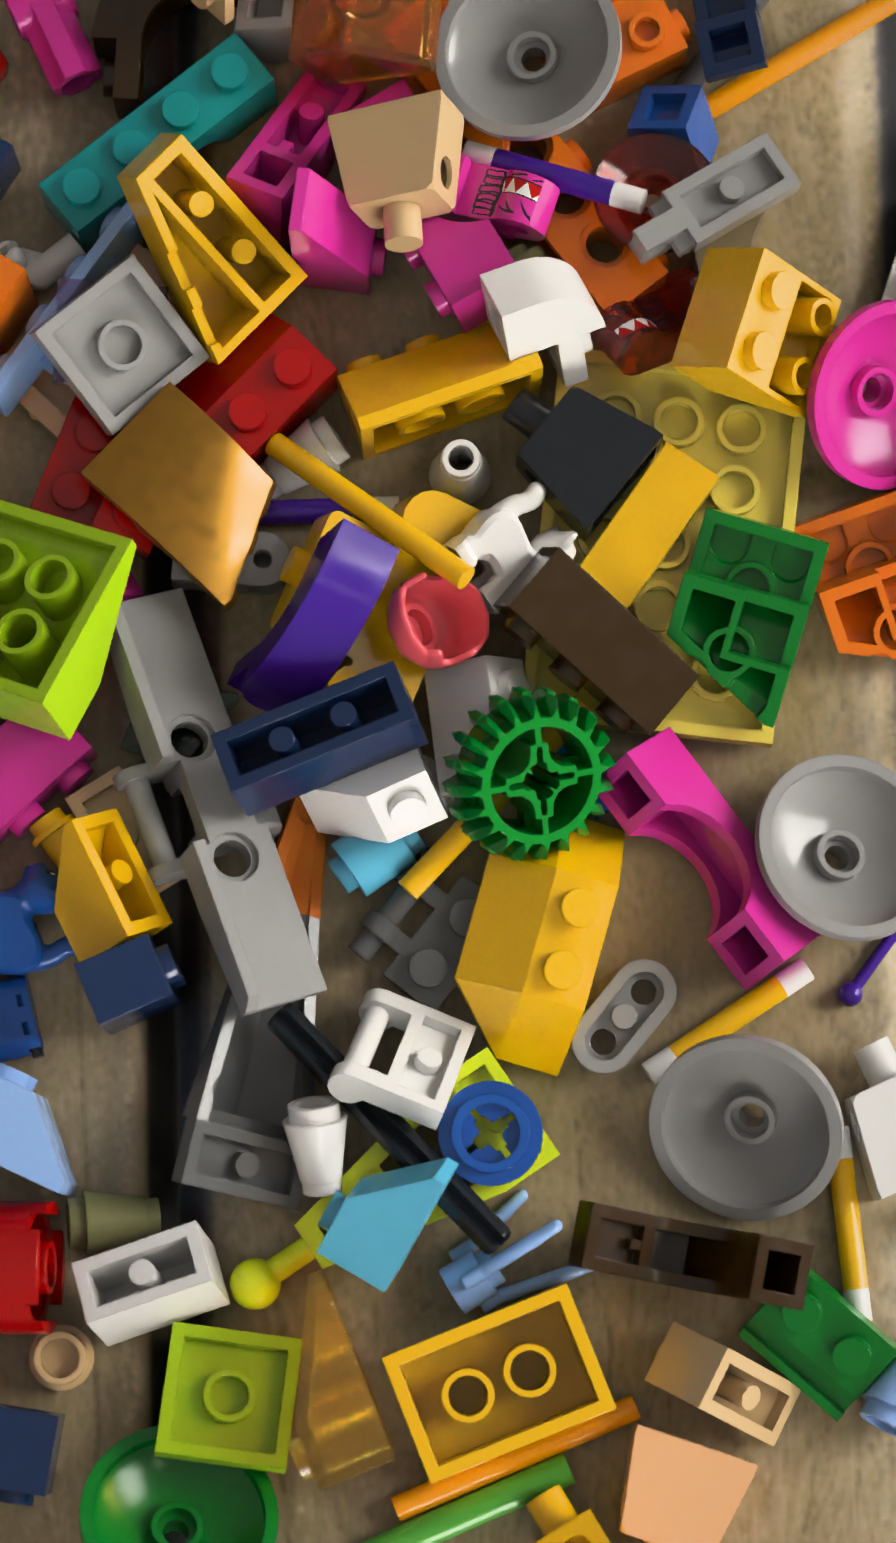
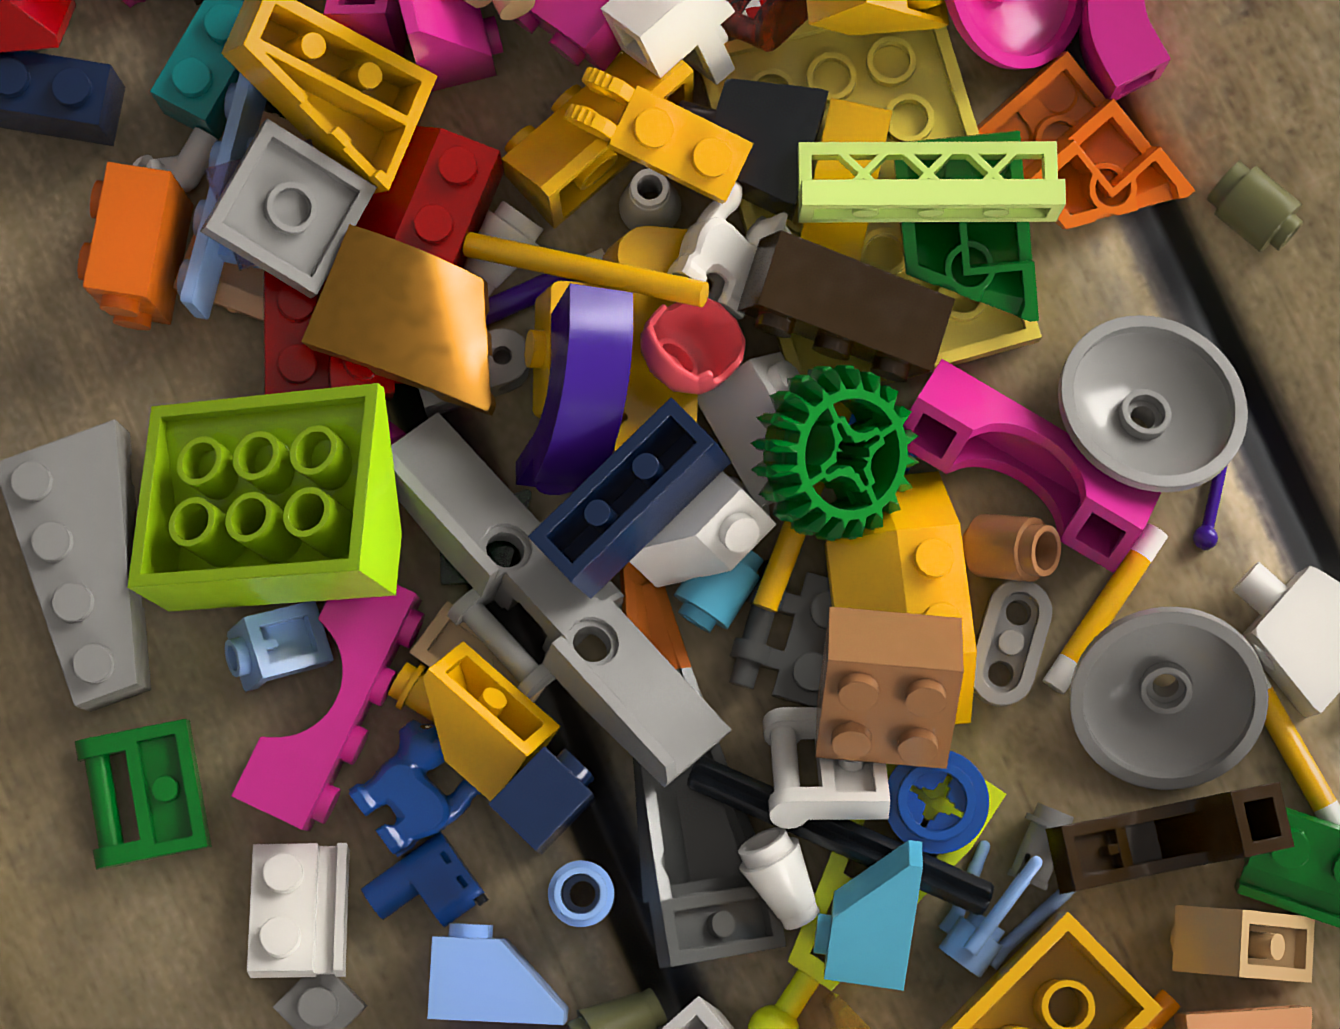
camera: 20 degrees left, 0 degrees up
none -> light blue brick [548,860,615,927]
none -> yellow hinge [564,67,754,204]
none -> yellowish green fence [797,141,1066,223]
none -> medium nougat brick [815,607,964,769]
none -> medium nougat brick [962,514,1061,582]
none -> light grey pin [1007,803,1074,890]

